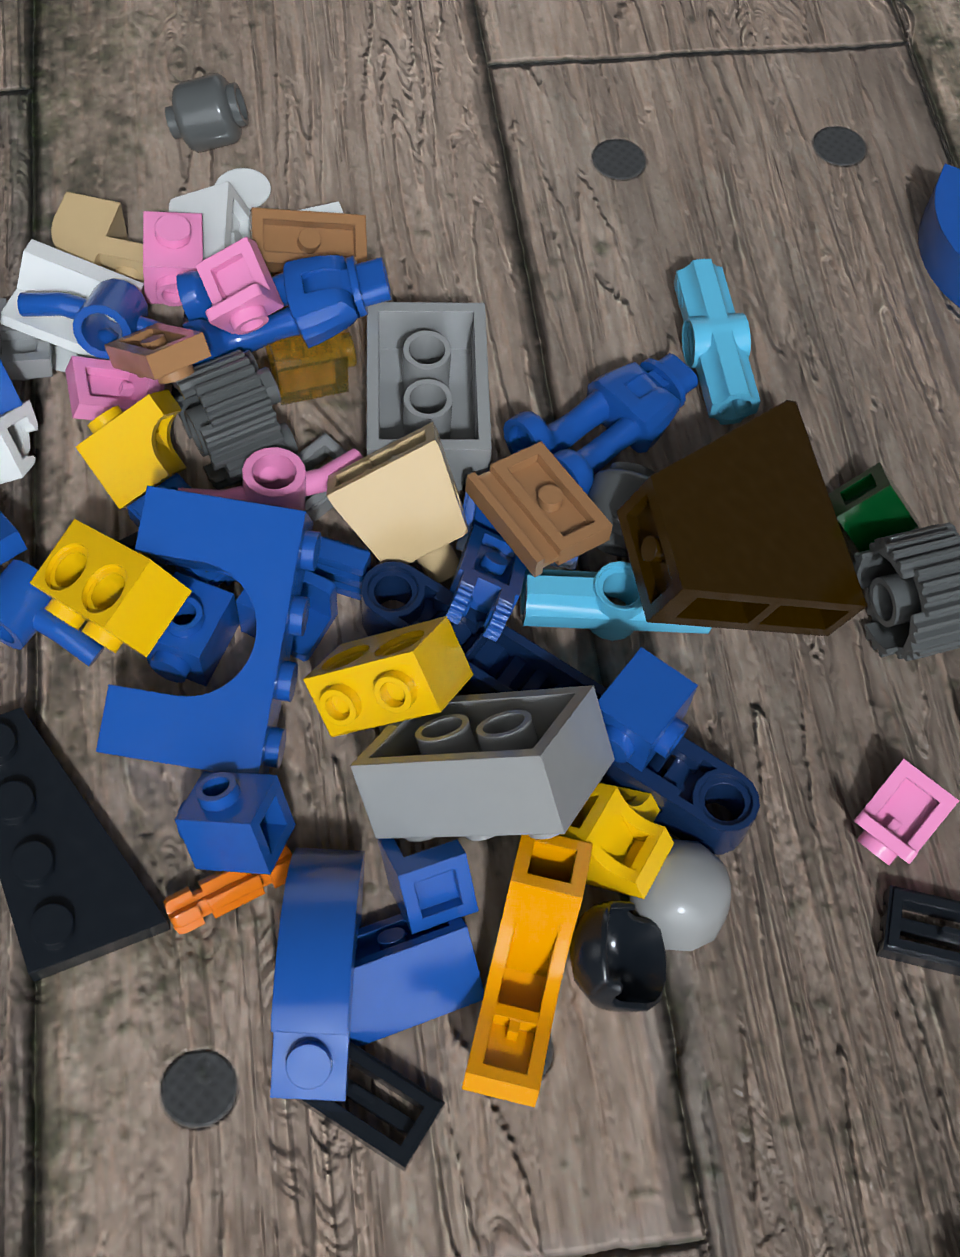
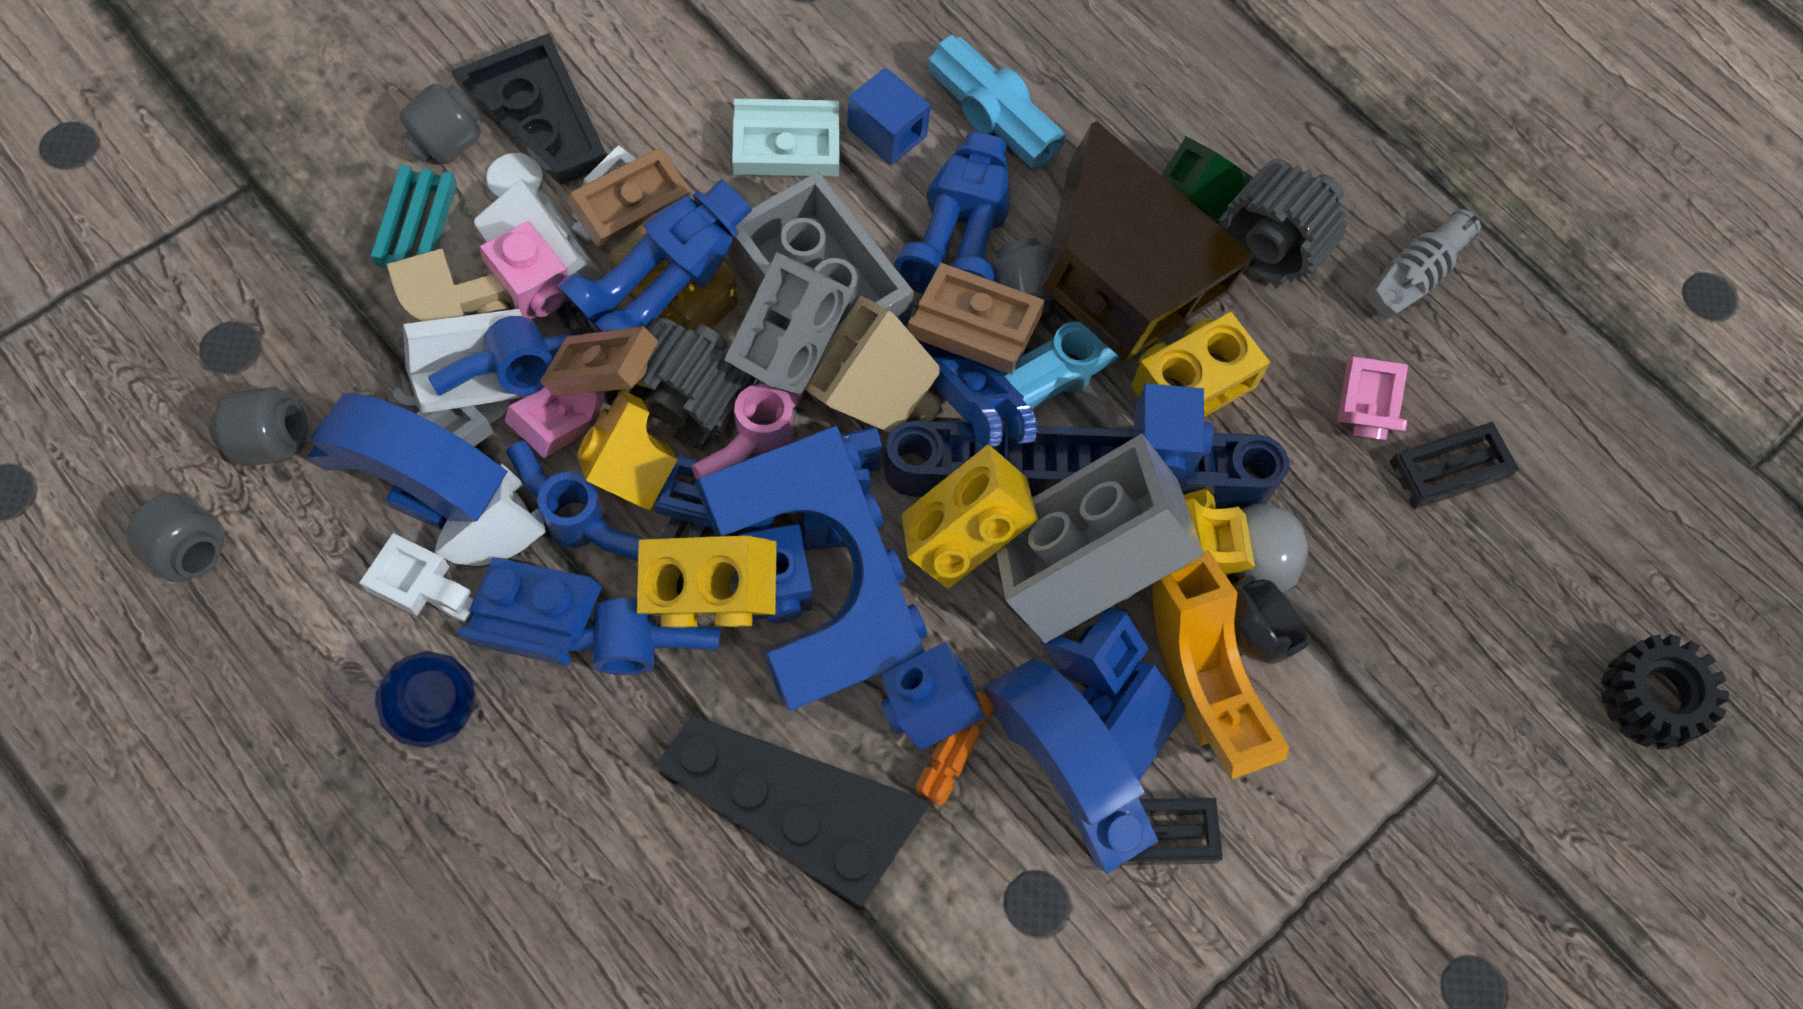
camera: 35 degrees left, 5 degrees up
bright pink bracket [195,236,284,335] -> none
none -> teal tile [371,165,457,268]
none -> black wing [451,33,607,185]
none -> blue piece [506,441,644,561]
none -> light grey brick [724,252,854,395]
none -> light aqua plate [732,99,839,177]
none -> blue panel [847,68,931,166]
none -> yellow brick [1131,312,1271,417]

